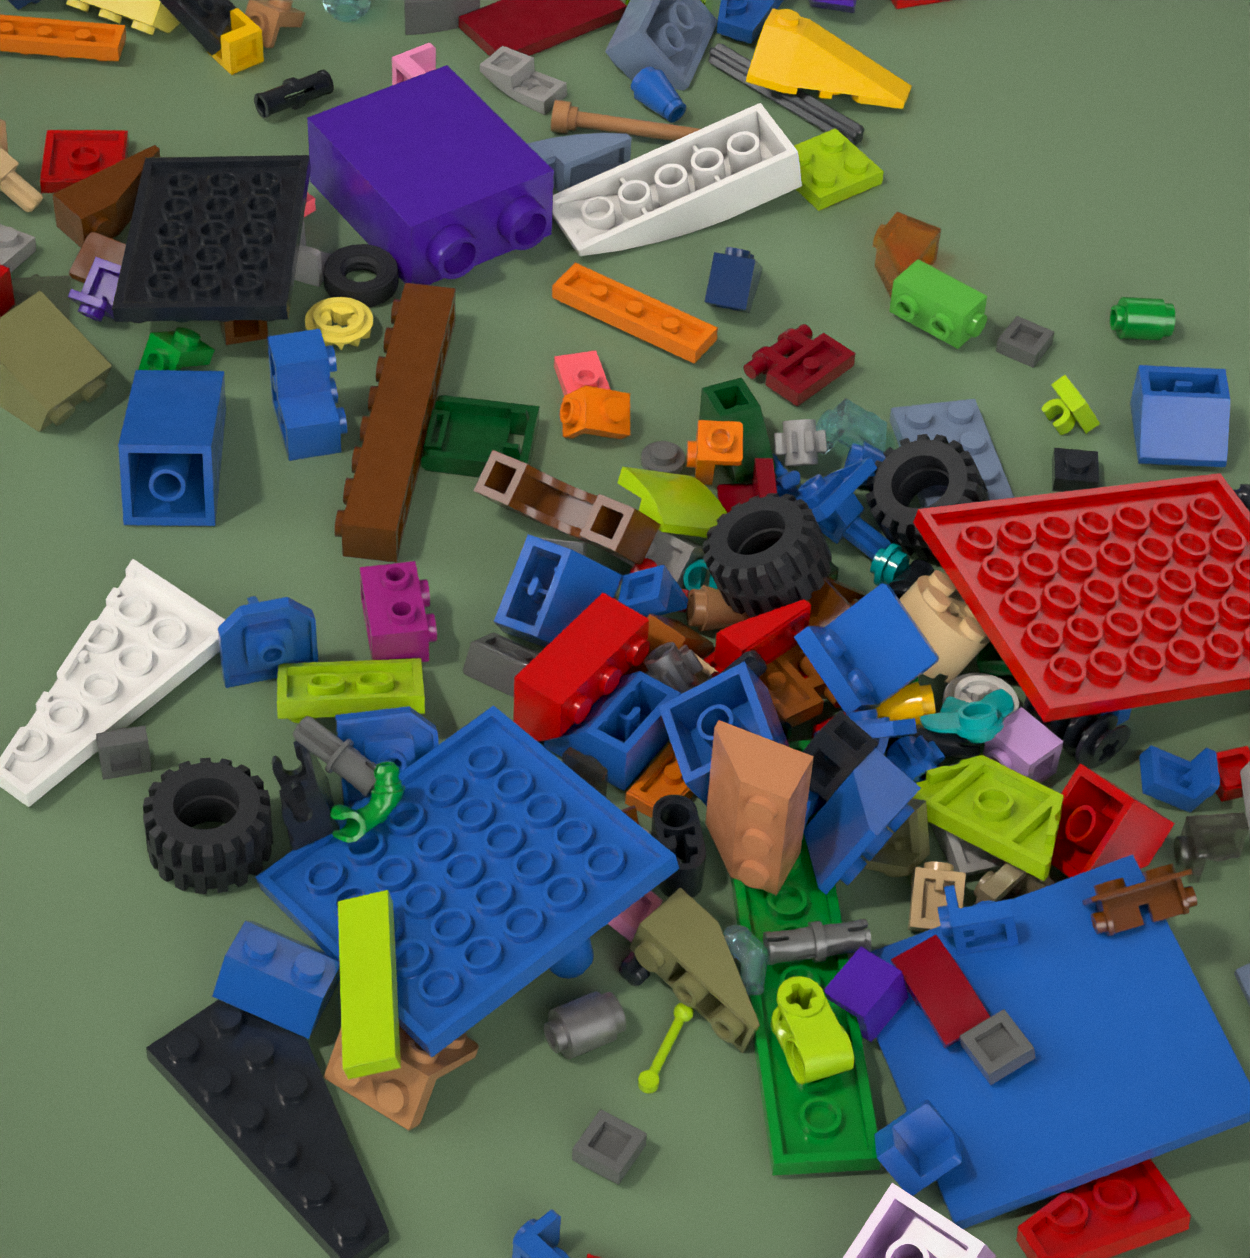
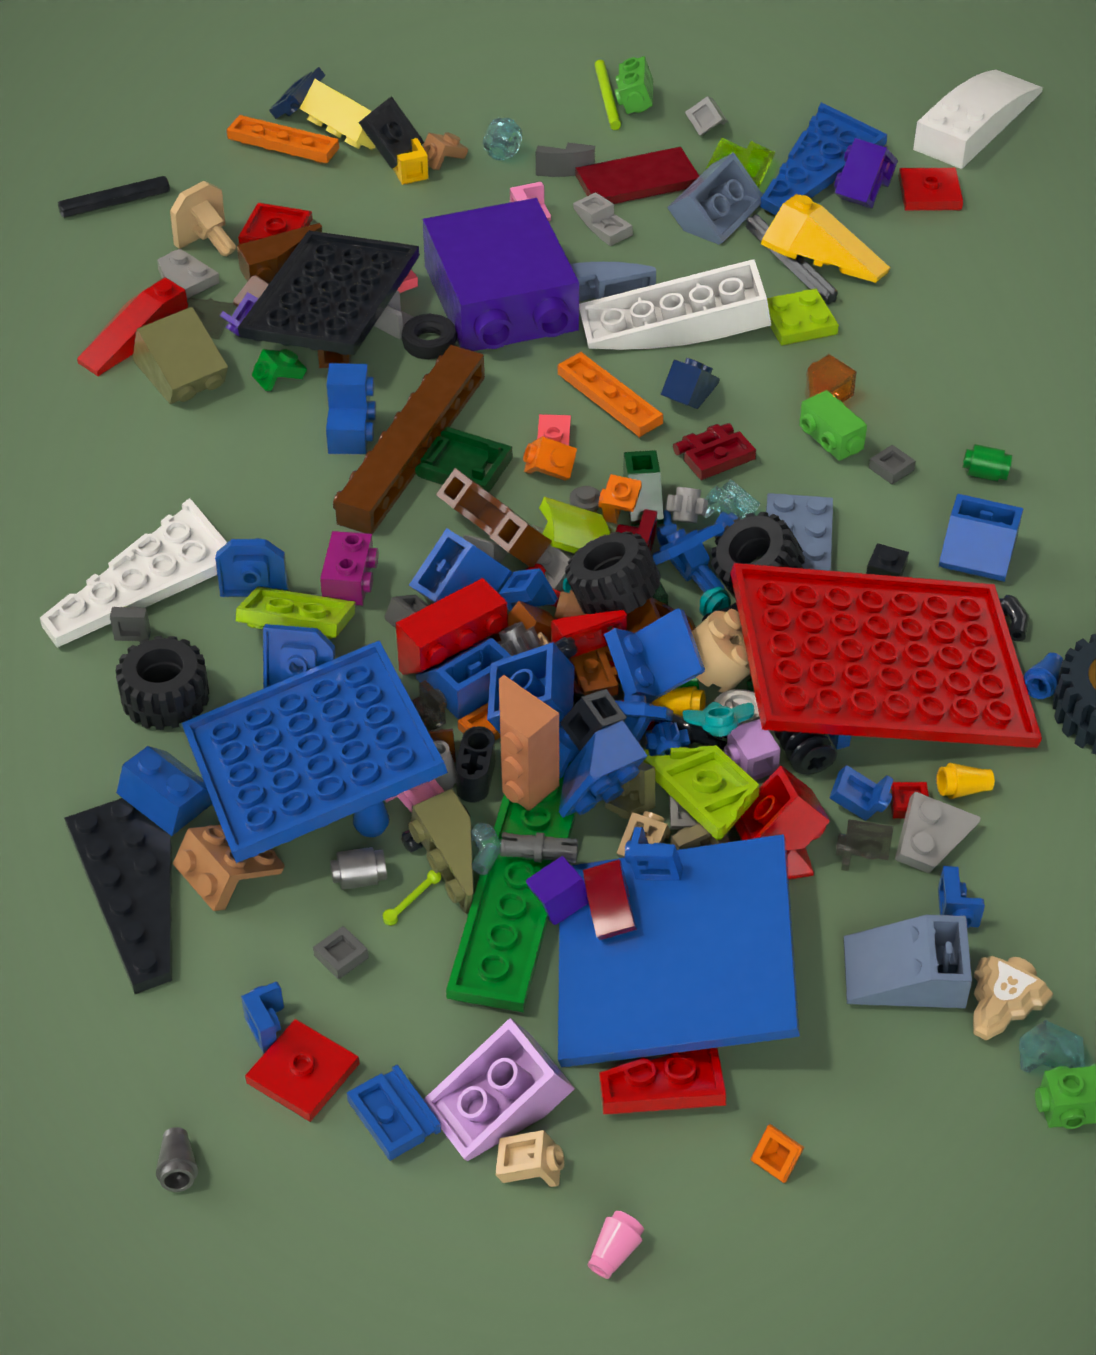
camera: 20 degrees right, 0 degrees up
blue slope [118,370,226,526] -> none
black pin [254,69,334,118] -> none
black hinge [271,741,340,851] -> none
dark grey axle [293,716,376,798] -> none
light yellow gear [305,297,374,350] -> none
green piece [330,761,406,843] -> none
lime tile [338,890,401,1080] -> none
medium nougat piece [551,100,700,141] -> none
blue cone [631,66,686,123] -> none
lime piece [771,976,854,1084] -> none
blue panel [874,1100,963,1196] -> none
dark grey plate [959,1009,1036,1085] -> none
lime tile [1041,375,1100,435] -> none
reddish brown hinge [1082,863,1198,936] -> none

